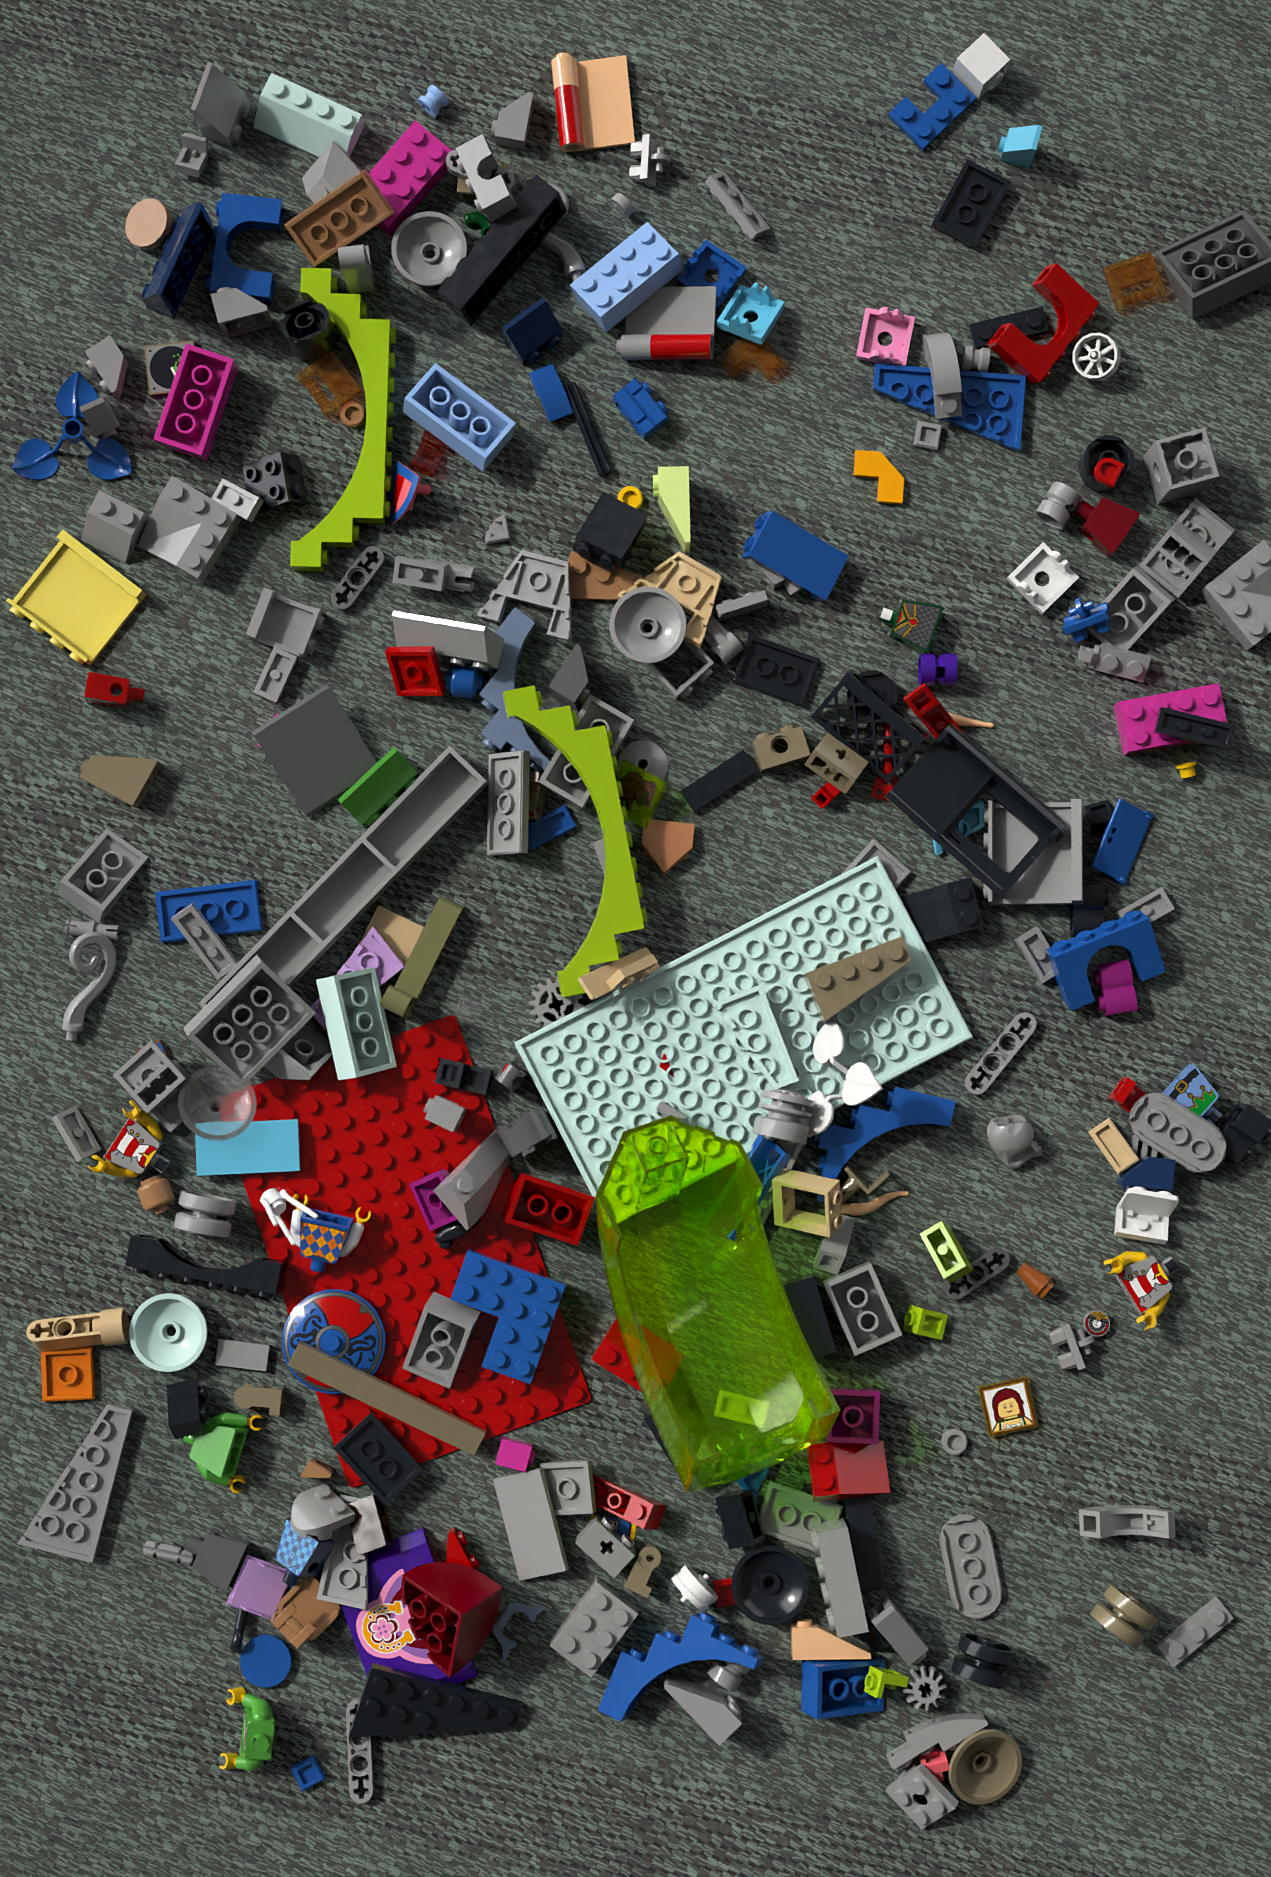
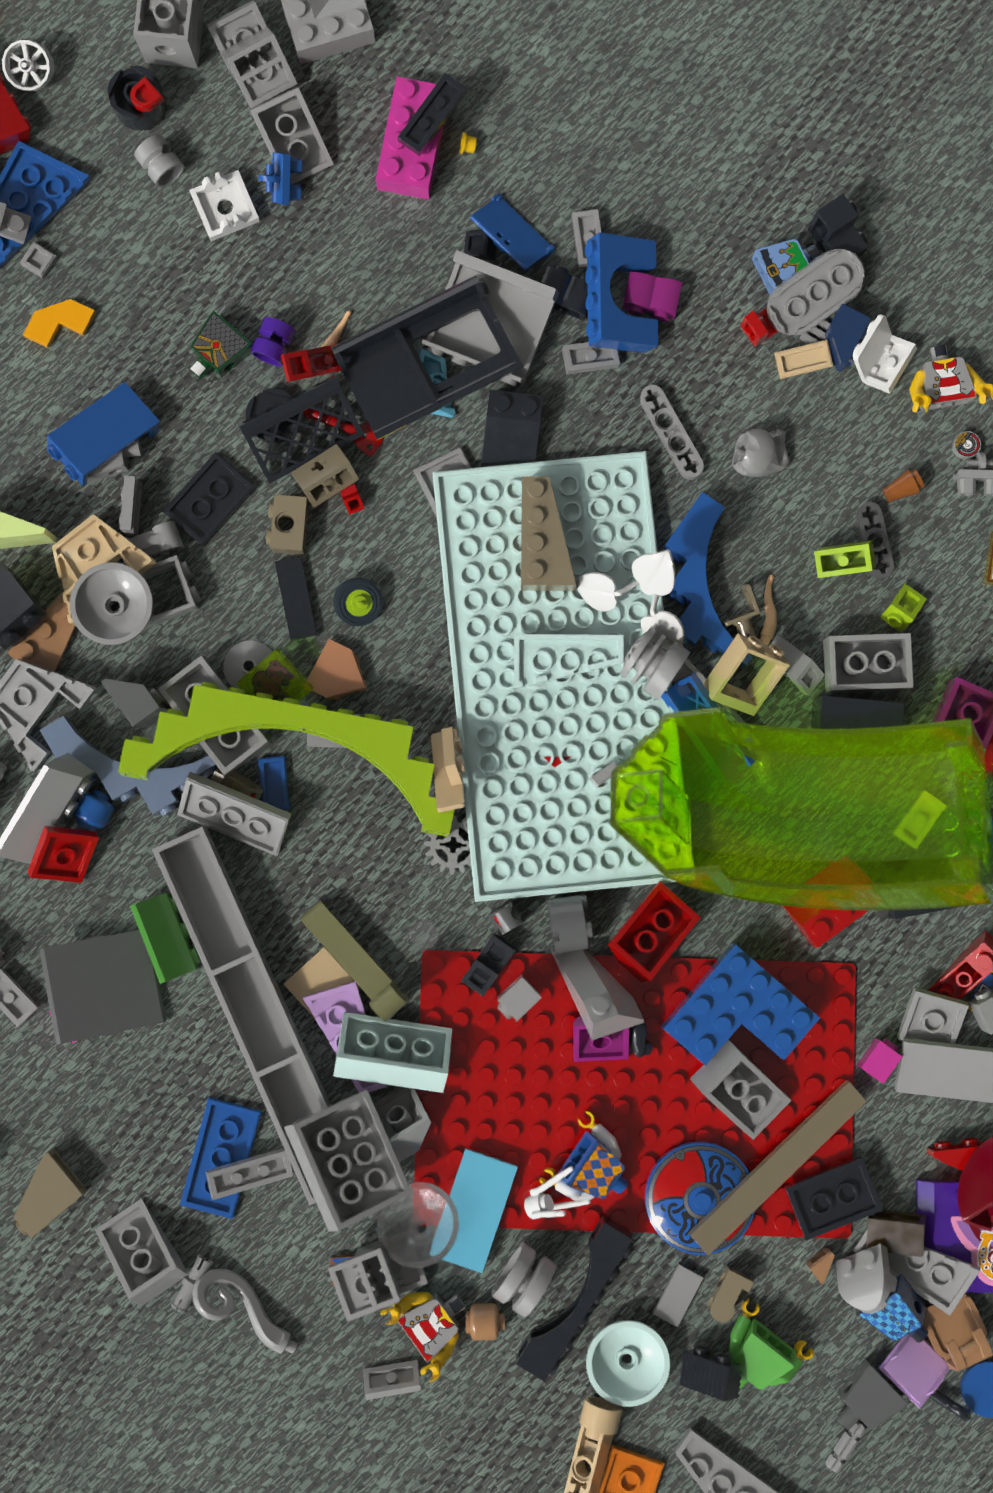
camera: 75 degrees left, 0 degrees up
dark red torso [1074,497,1140,558] -> none
light grey hinge [1078,643,1151,682] -> none
none -> black wheel [333,577,382,626]

